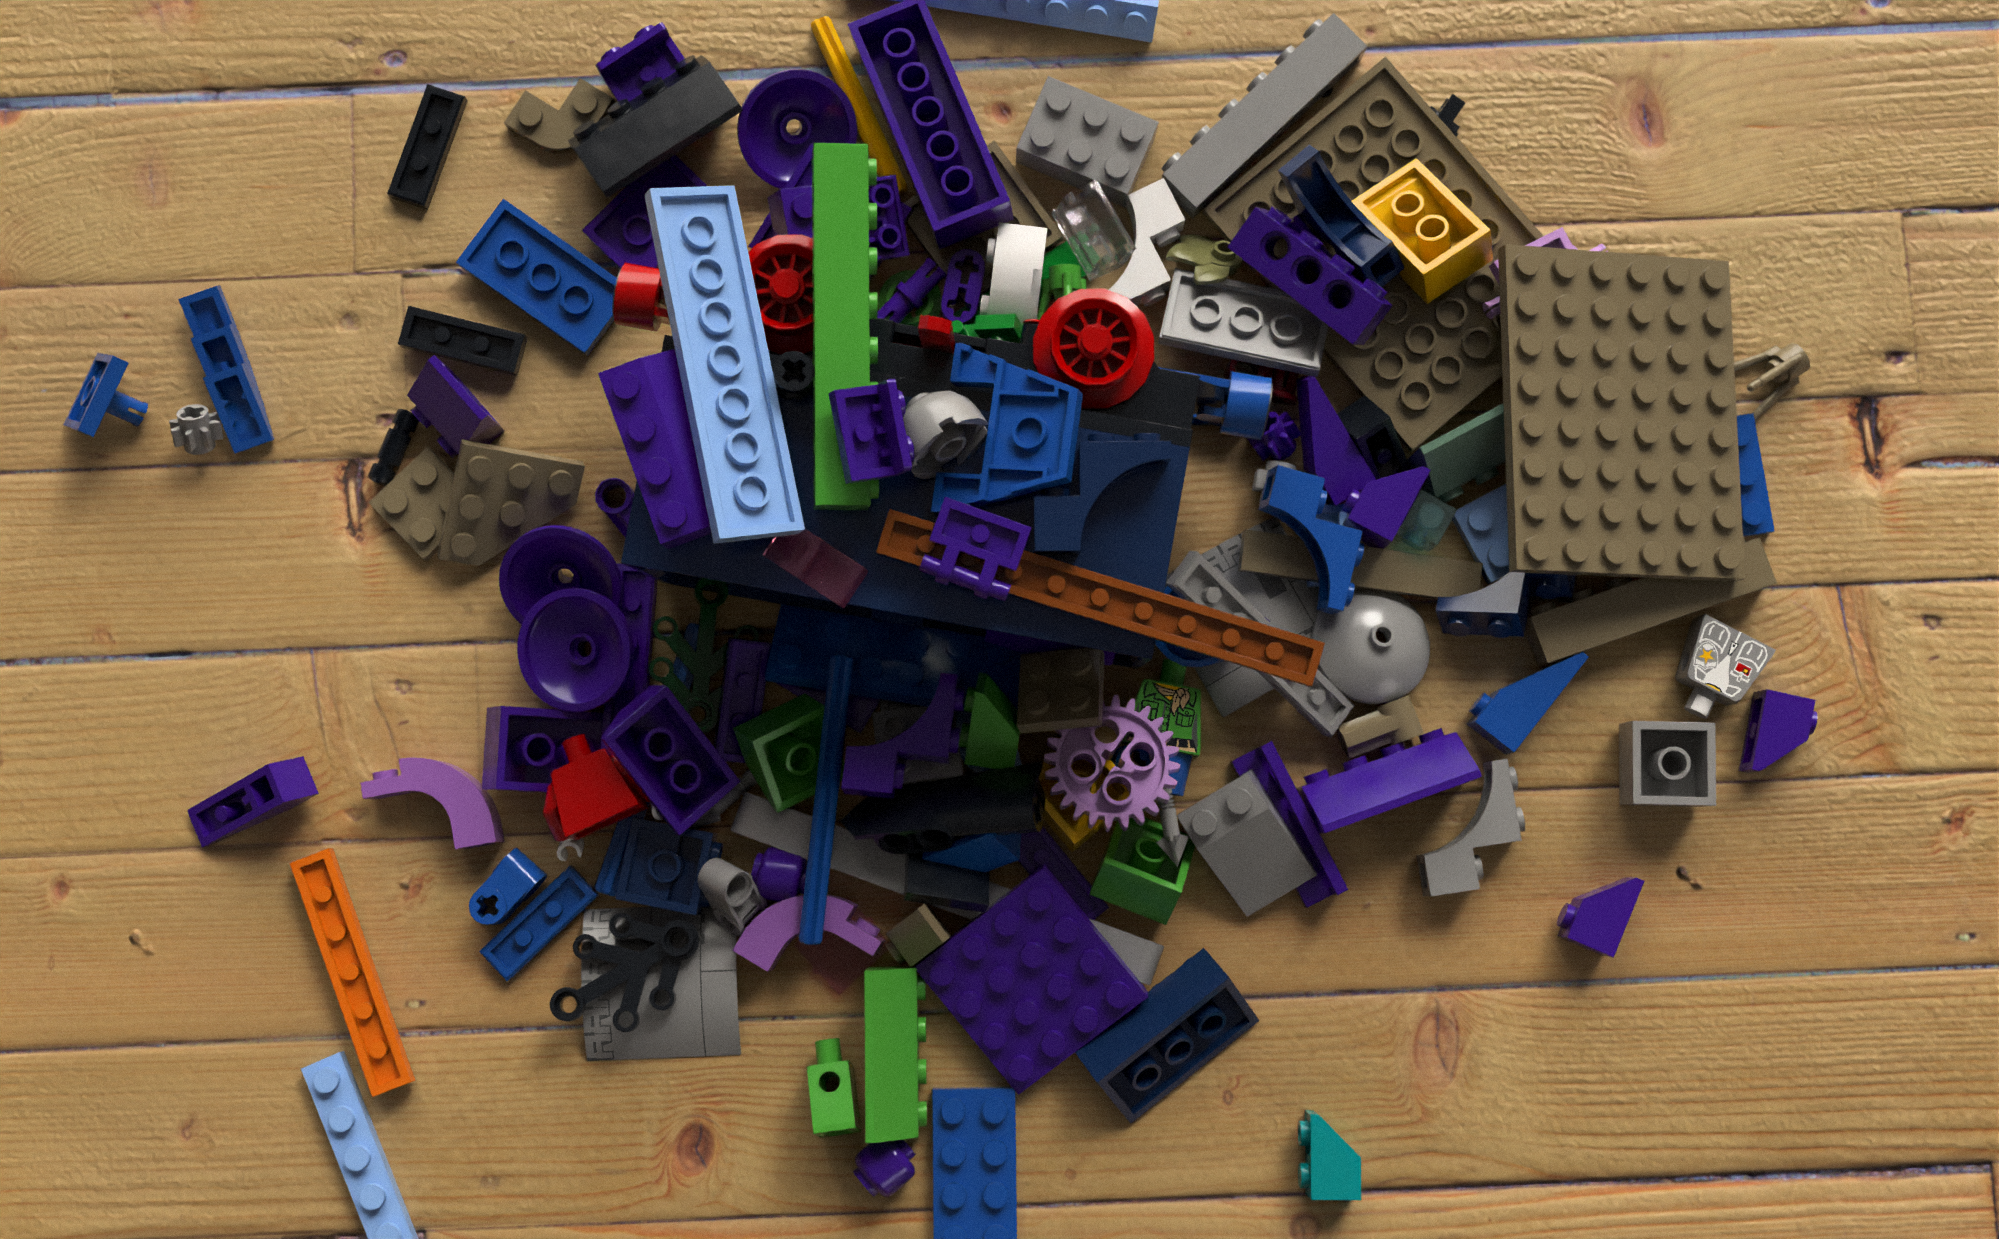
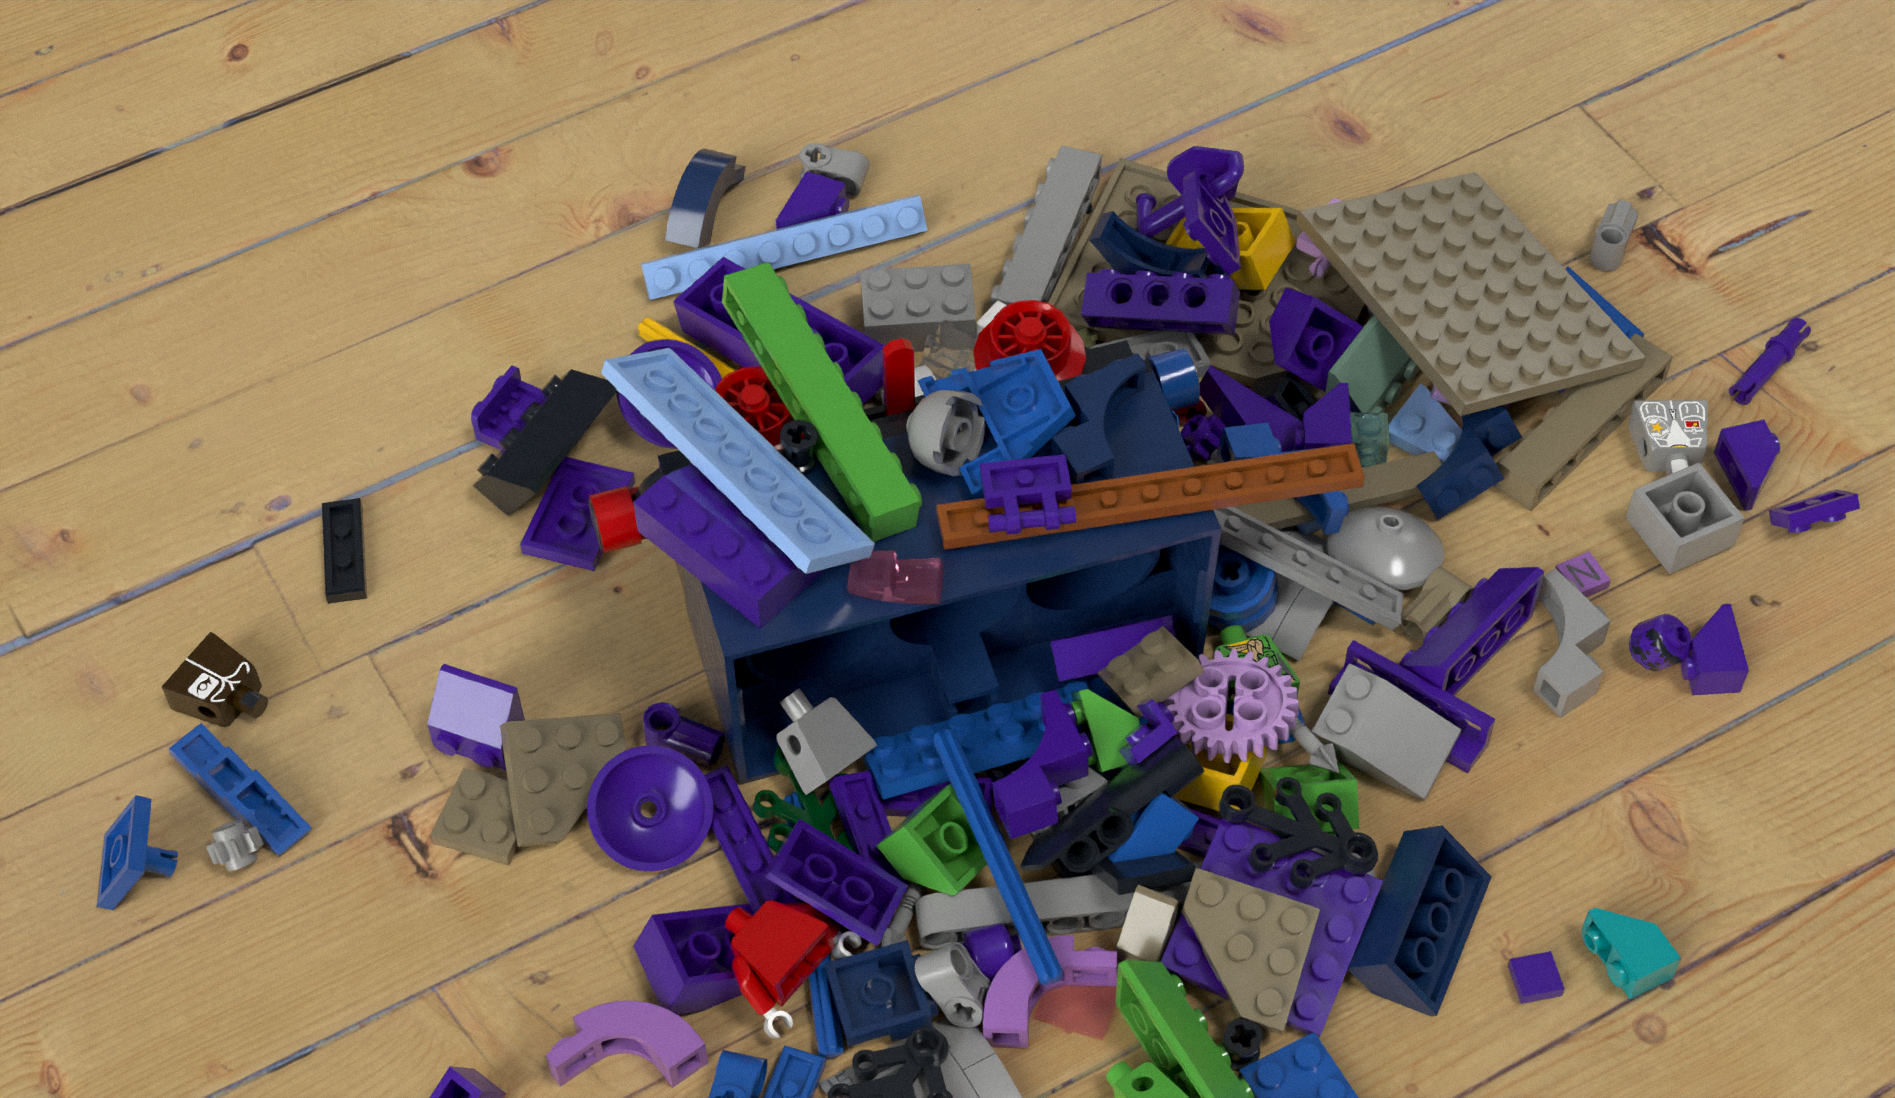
camera: 25 degrees left, 30 degrees down
black axle [368,409,419,486] -> none
black plate [398,306,528,376] -> none
blue plate [456,199,617,356] -> none
dark tan plate [504,78,616,153] -> none
dark purple dish [517,588,634,712] -> none
dark purple bracket [829,379,914,484] -> none
blue slope [1467,652,1589,754] -> none
dark tan plant [1734,343,1810,421] -> none
none -> dark brown torso [162,632,268,727]
none -> light grey torso [777,688,877,795]
none -> dark purple bracket [1119,699,1178,764]
none -> dark purple plate [1136,146,1244,276]
none -> dark tan plate [1182,868,1320,1035]
none -> black plant [1219,777,1378,889]
none -> black bush [1222,1018,1263,1072]
none -> dark purple slope [1269,288,1363,392]
none -> dark purple tile [1508,951,1565,1004]
none -> medium lavender tile [1555,552,1611,597]
none -> light grey piece [1589,199,1638,271]
none -> dark purple head [1629,614,1691,671]
none -> dark purple pin [1729,317,1811,405]
none -> dark purple plate [1769,489,1860,533]

